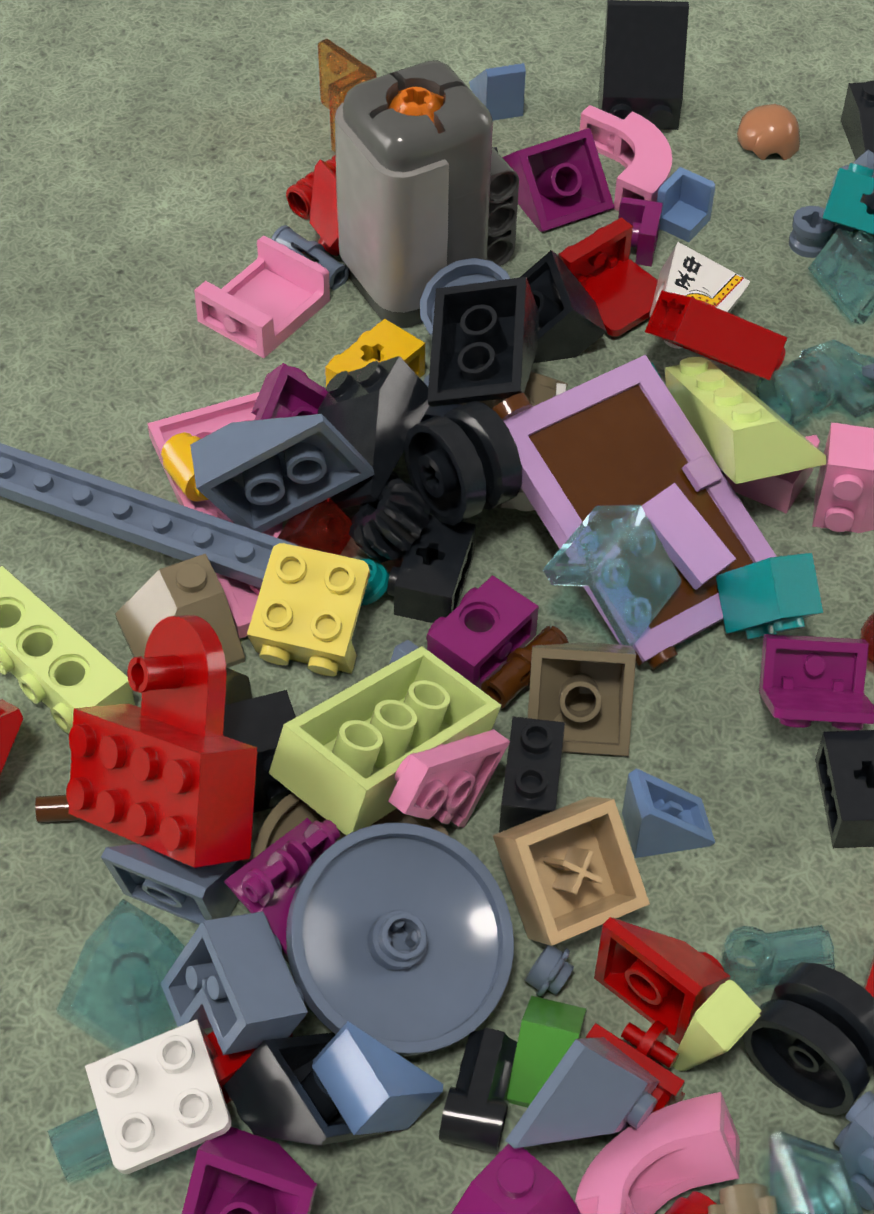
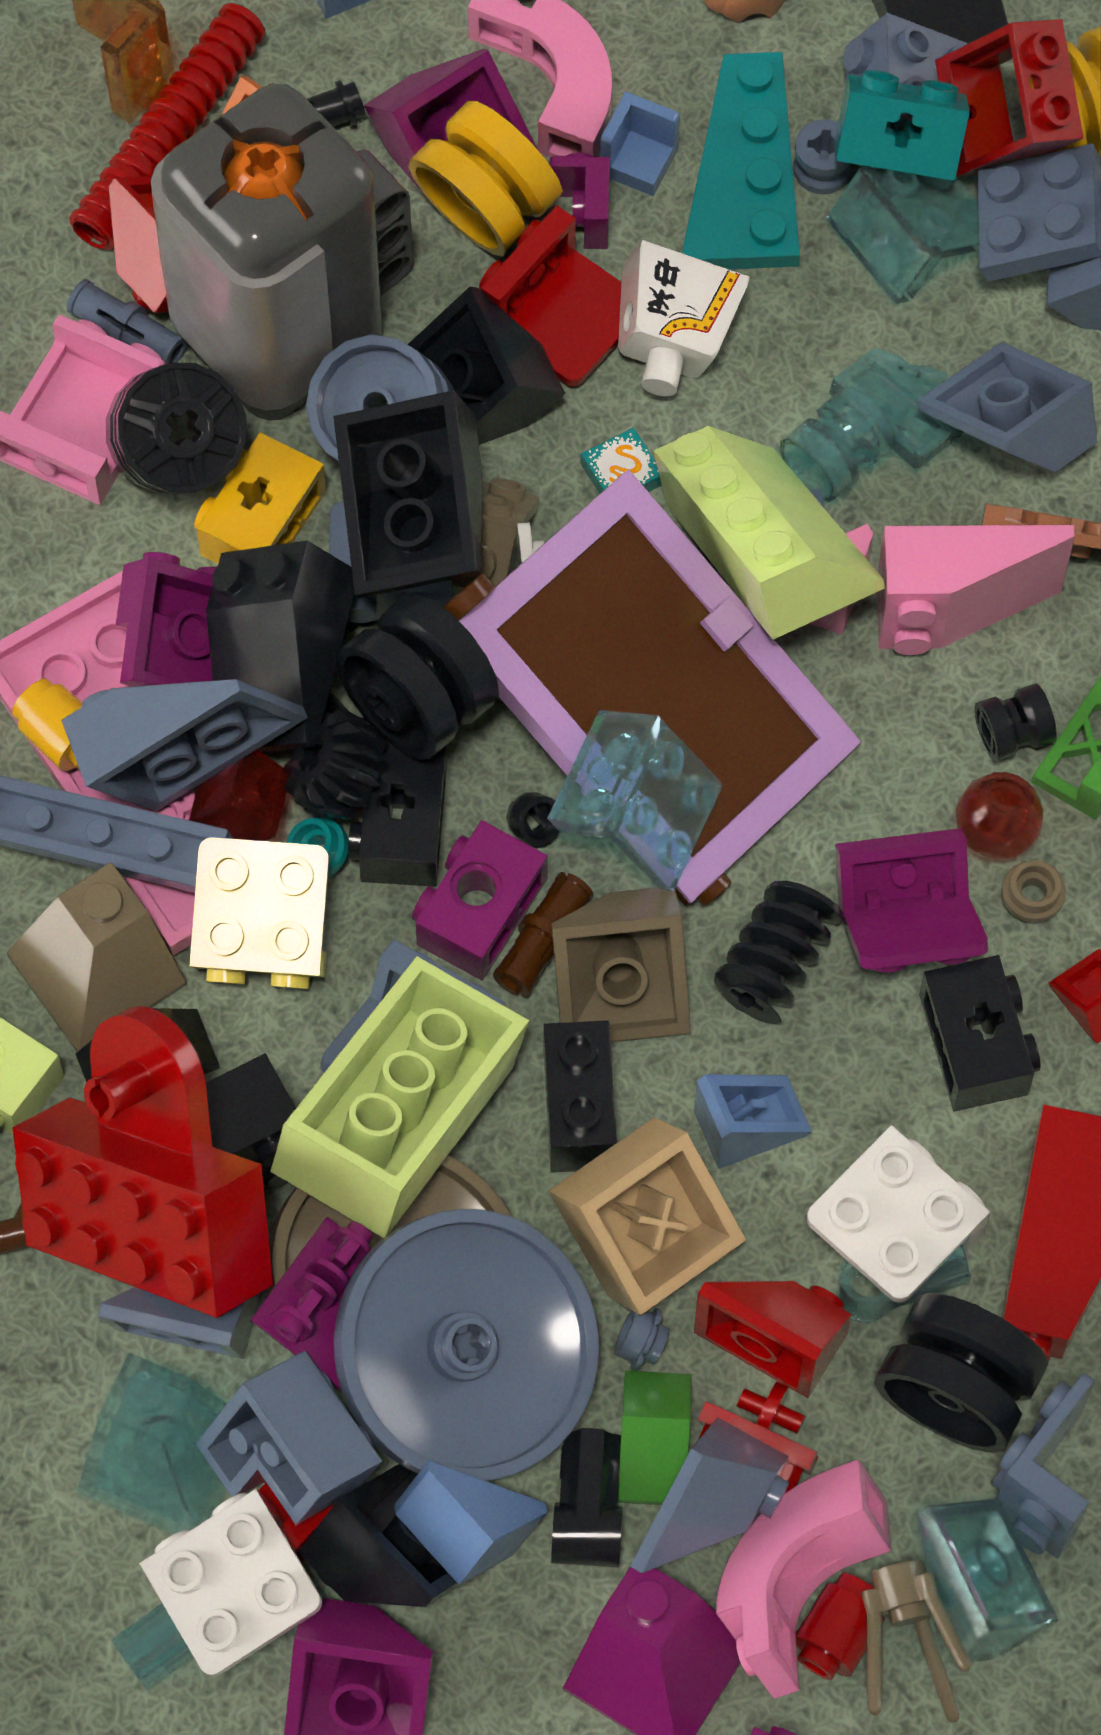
camera: 10 degrees left, 15 degrees up
bright pink wing [388,729,510,828] -> none
lavender tile [634,483,736,590] -> none
red window [645,290,788,381] -> none
yellowish green slope [673,980,762,1072] -> none
teal brick [716,553,823,640] -> none
none -> black wheel [106,363,247,494]
none -> yellow wheel [408,101,563,256]
none -> black hinge [506,792,563,846]
none -> teal wing [682,52,800,270]
none -> black piece [714,880,844,1024]
none -> white bracket [807,1125,990,1303]

